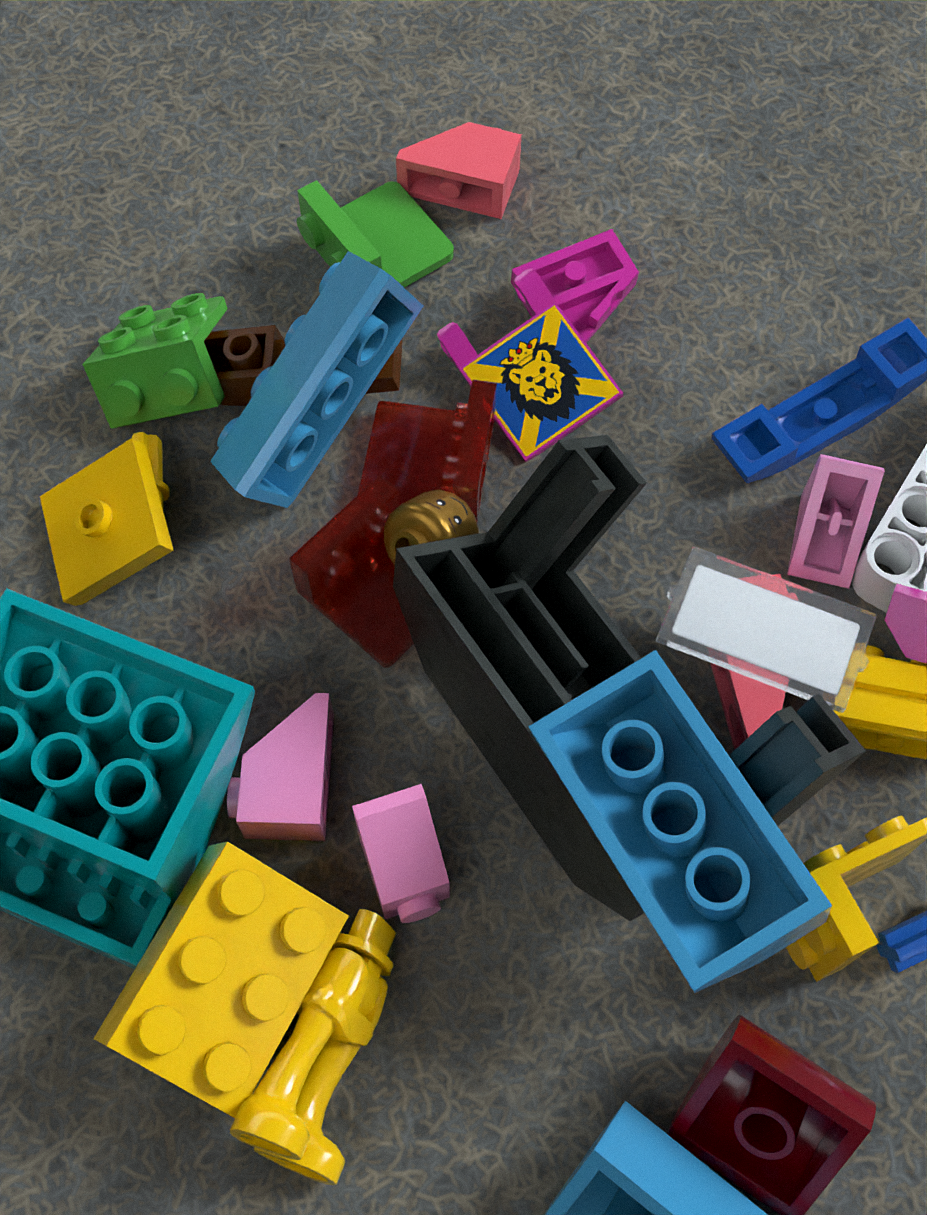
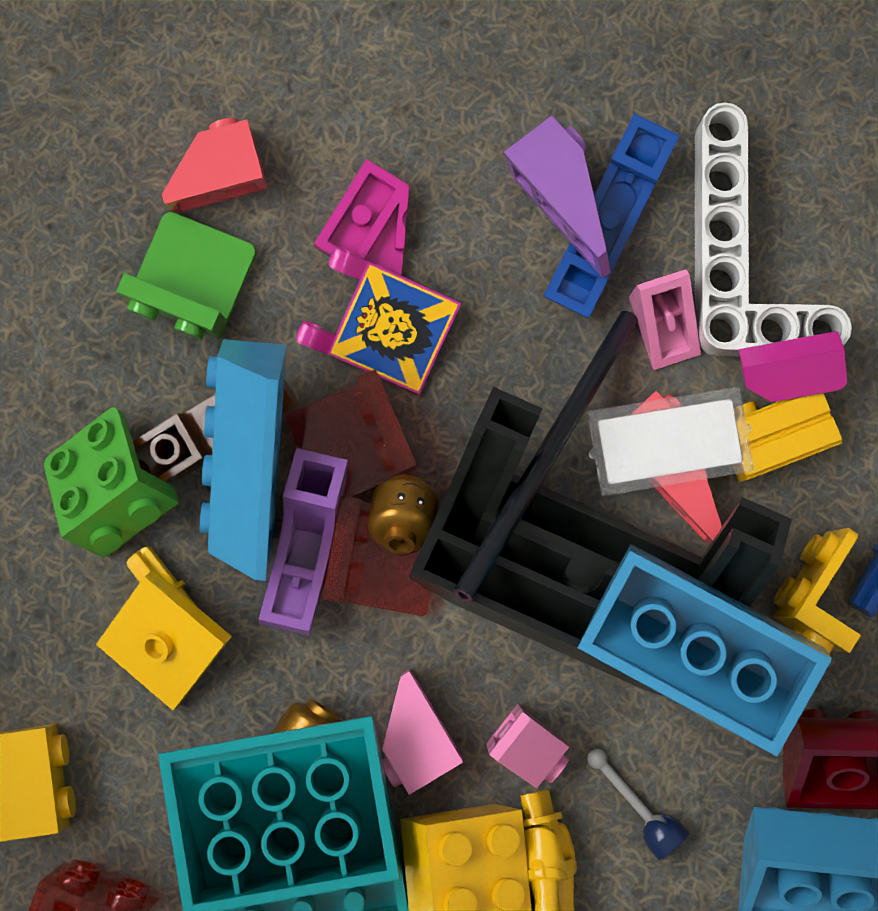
camera: 30 degrees left, 20 degrees up
none -> medium lavender arch [259,448,348,636]
none -> black piece [453,311,638,603]
none -> medium lavender slope [504,116,611,279]
none -> hinge [587,748,689,860]

